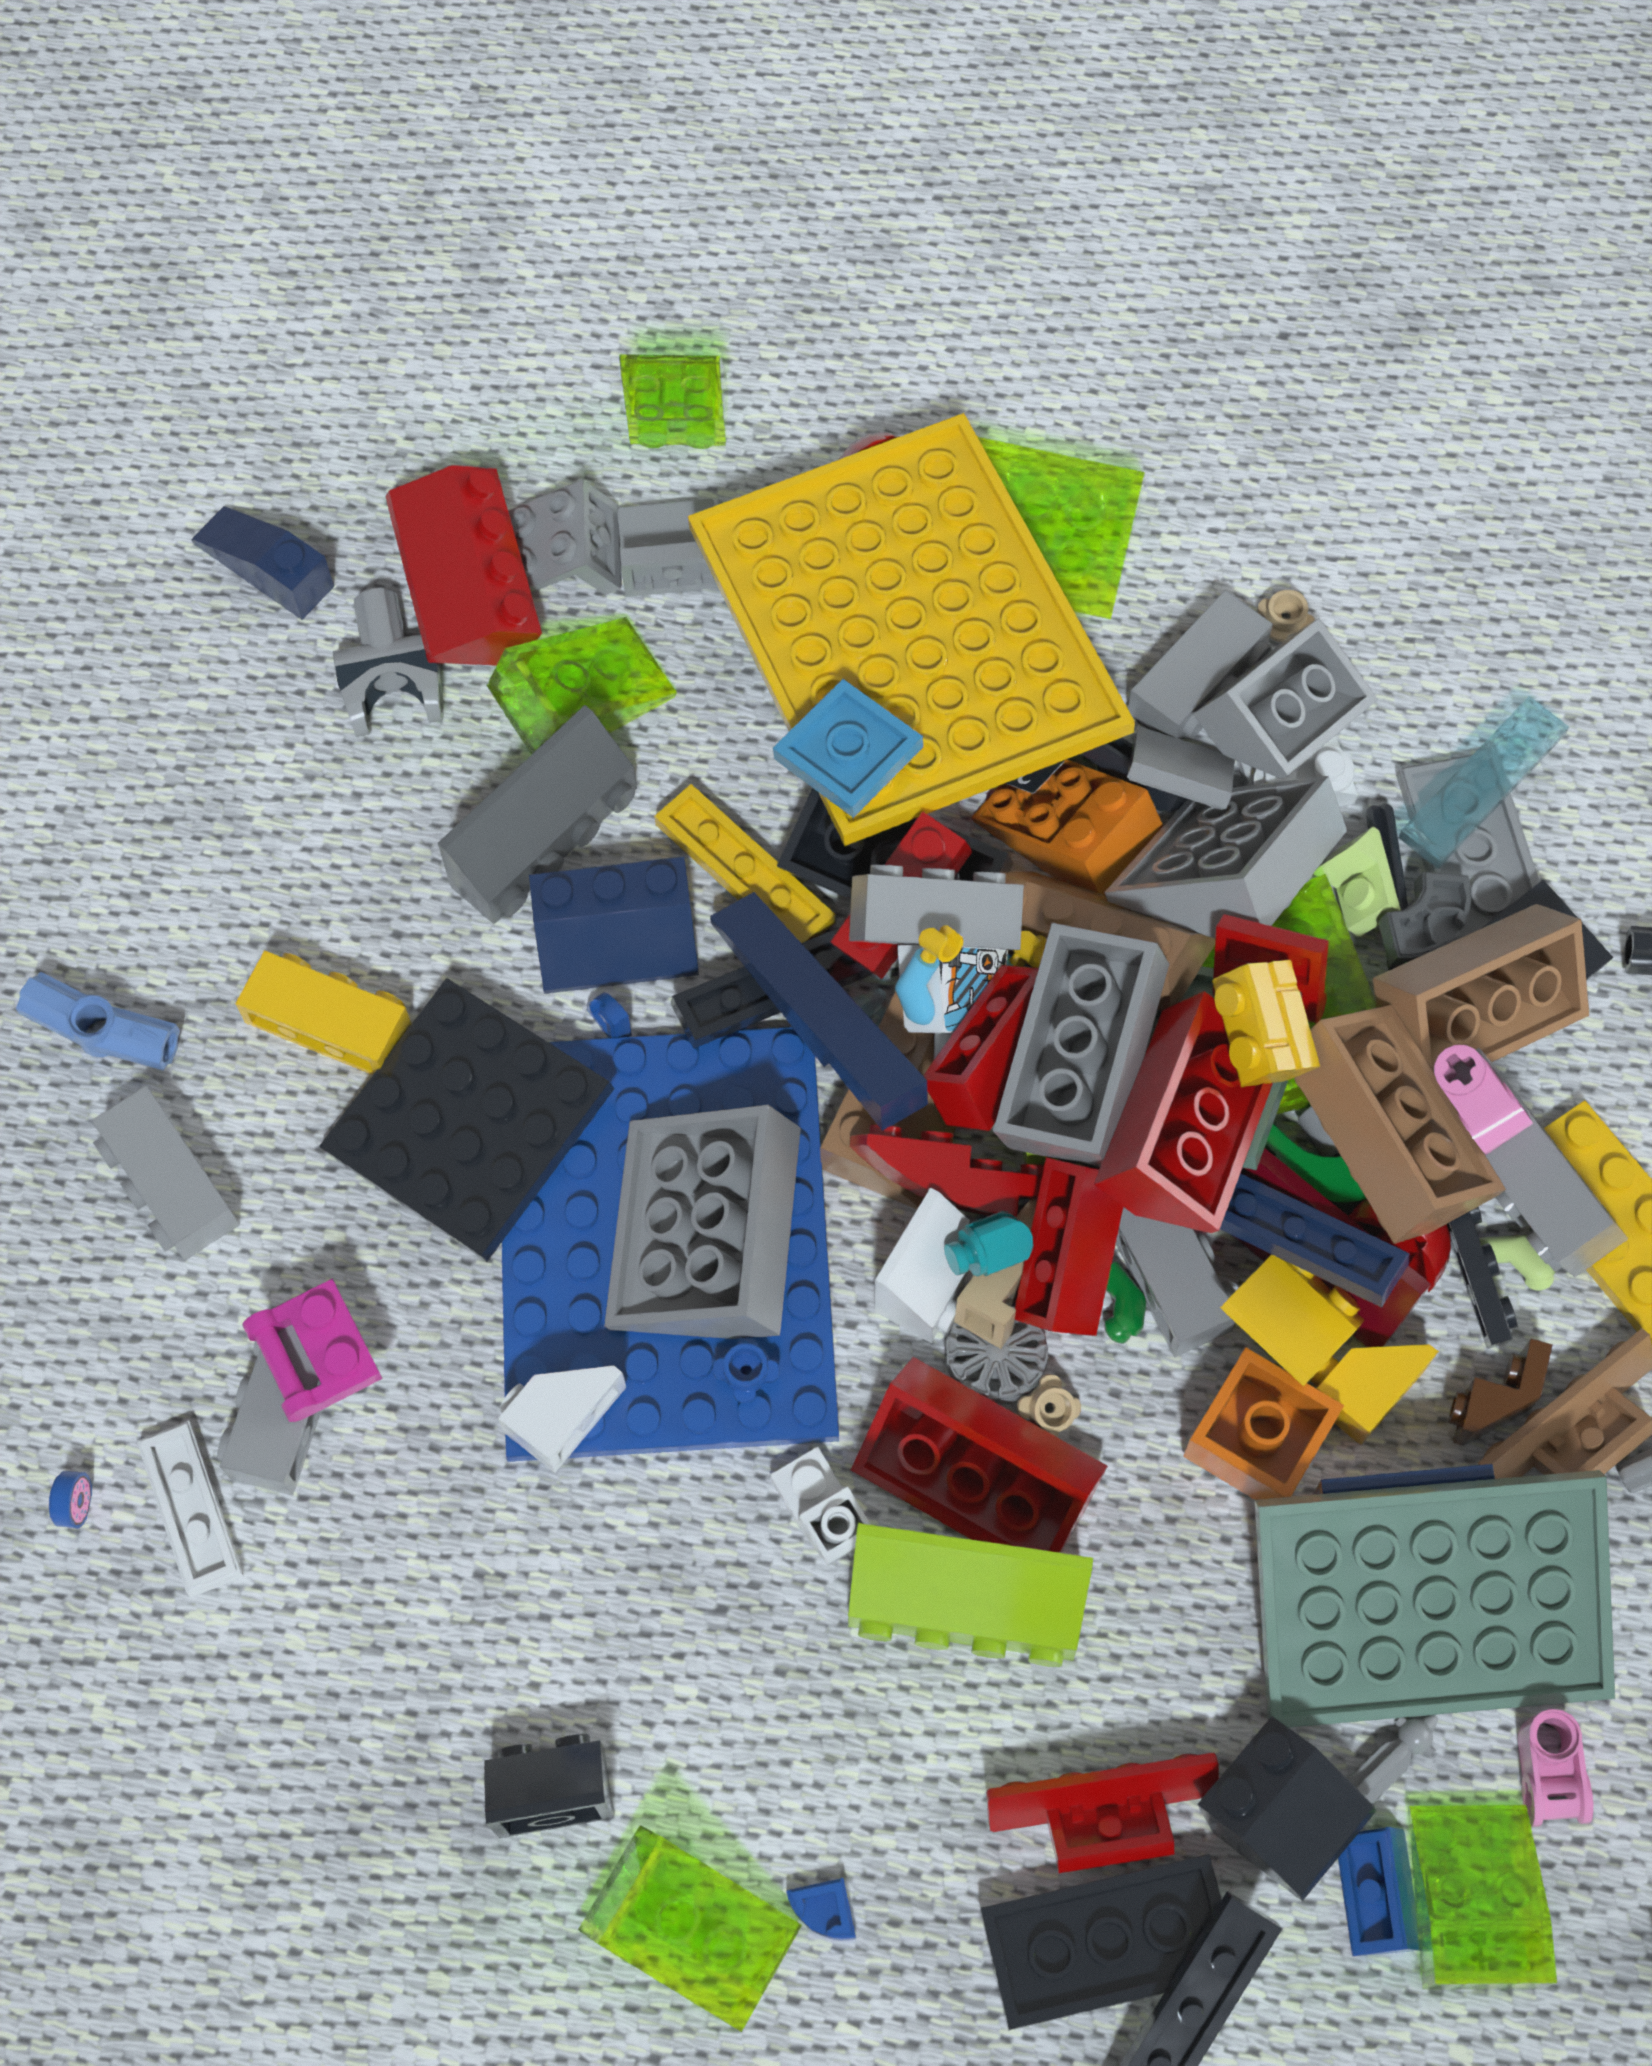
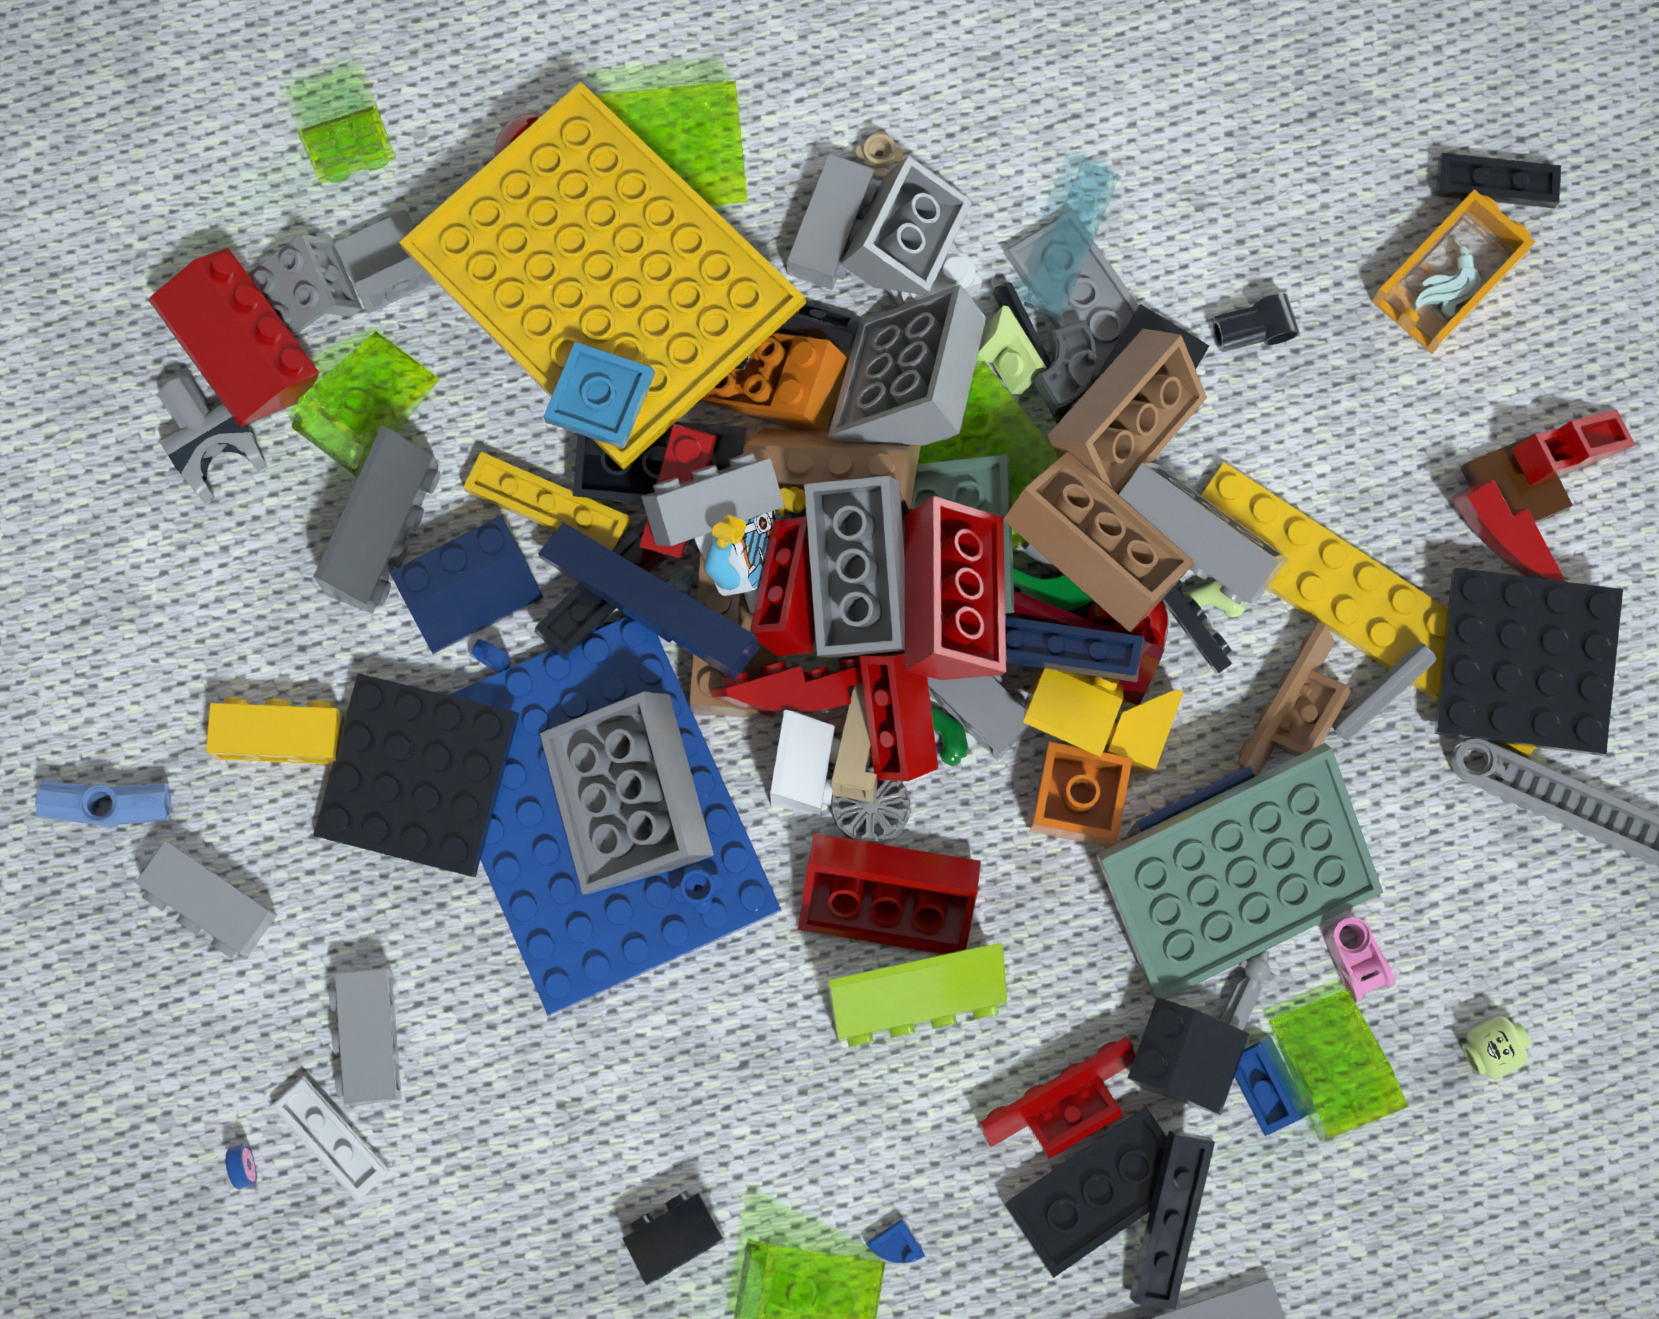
camera: 25 degrees left, 10 degrees up
dark blue slope [191,506,334,620] -> none
dark pink plate [242,1278,383,1422] -> none
white slope [498,1366,626,1473] -> none
white slope [770,1447,871,1566] -> none
teal arm [944,1211,1033,1277] -> none
tan plate [1017,1374,1081,1437] -> none
light grey tile [1127,726,1235,810] -> none
red plate [1212,914,1329,1024] -> none
yellow brick [1212,960,1320,1087] -> none
bright pink piece [1434,1045,1533,1155] -> none
reddish brown slope [1448,1338,1553,1446] -> none

